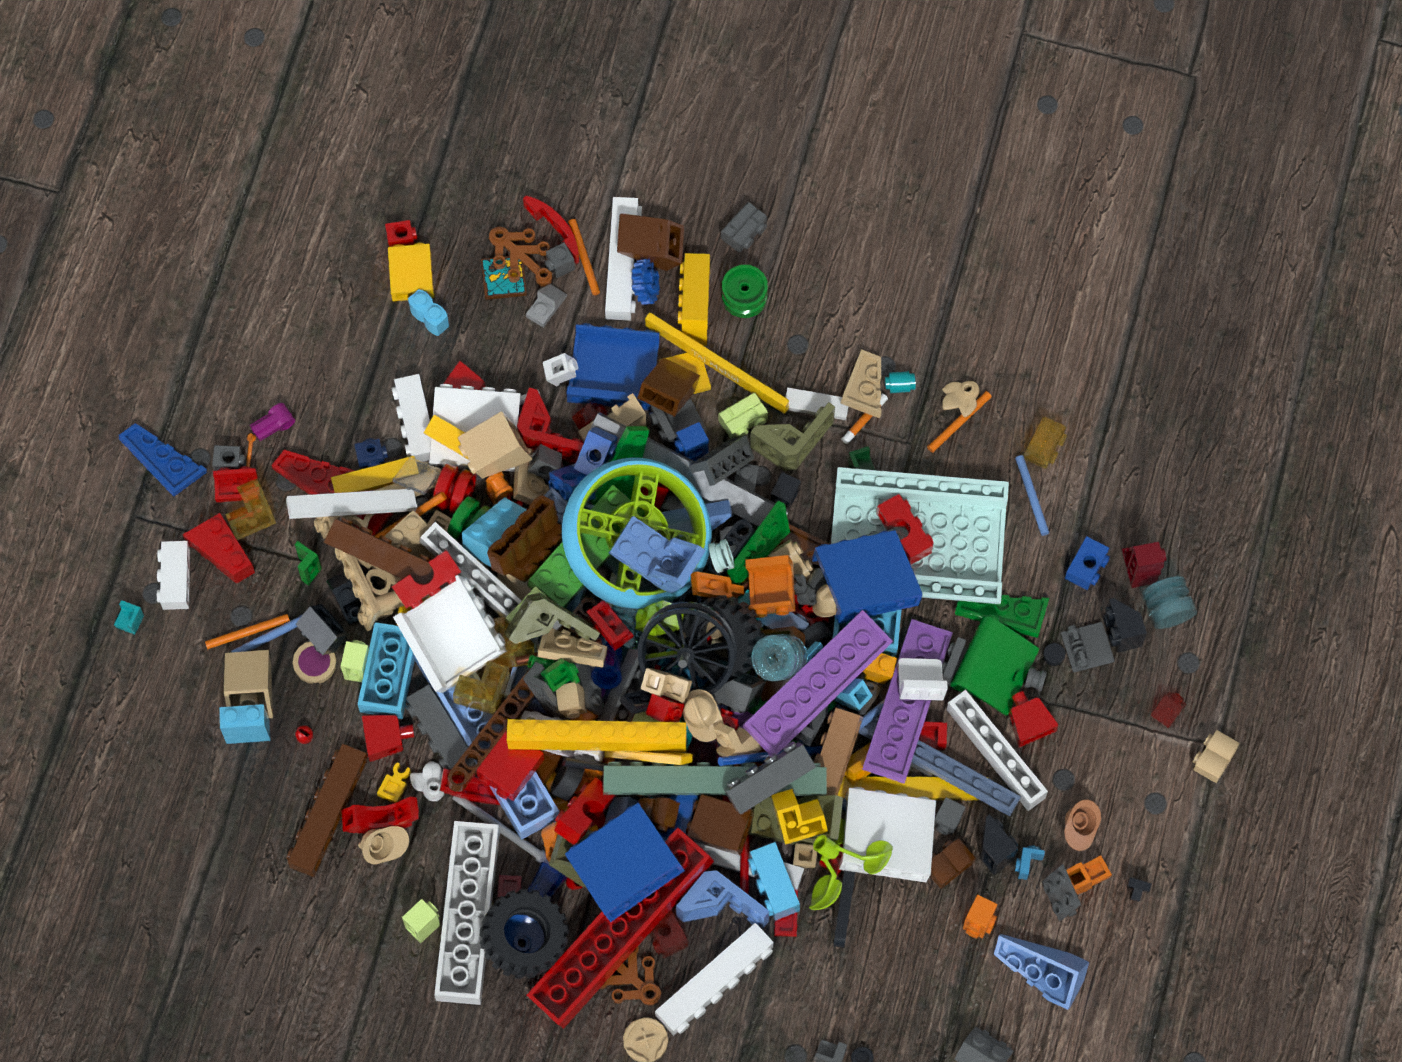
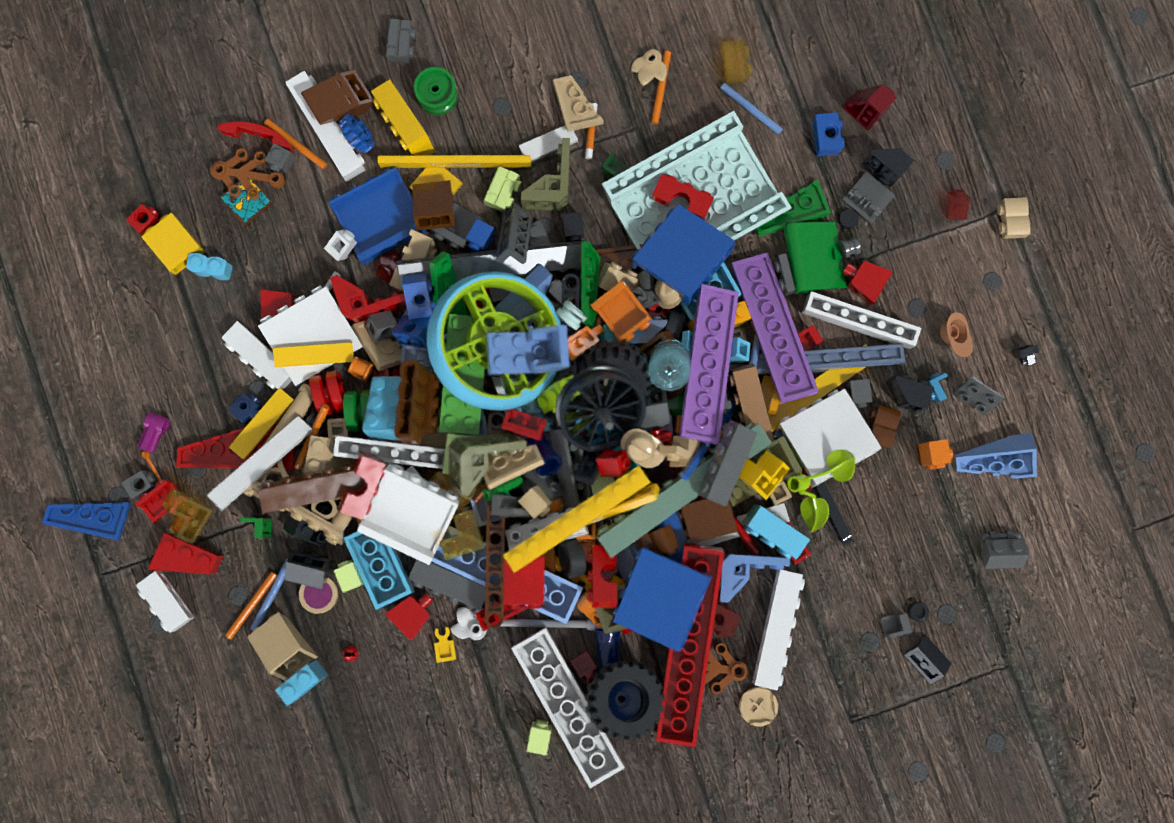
camera: 40 degrees left, 15 degrees up
teal panel [114,600,144,635] -> none
reddish brown brick [287,744,368,877] -> none
red arch [341,797,419,834] -> none
tan piece [358,826,409,865] -> none
clear piece [393,457,441,495] -> none
tan slope [458,411,533,479] -> none
light grey slope [526,284,567,328] -> none
green bracket [541,658,580,692] -> none
black bar [563,757,627,771] -> none
tan slope [641,668,692,703] -> none
teal brick [885,371,916,393] -> none
white bracket [898,658,948,700] -> none
orange brick [1066,856,1112,895] -> none
clear light blue wheel [1142,576,1197,629] -> none

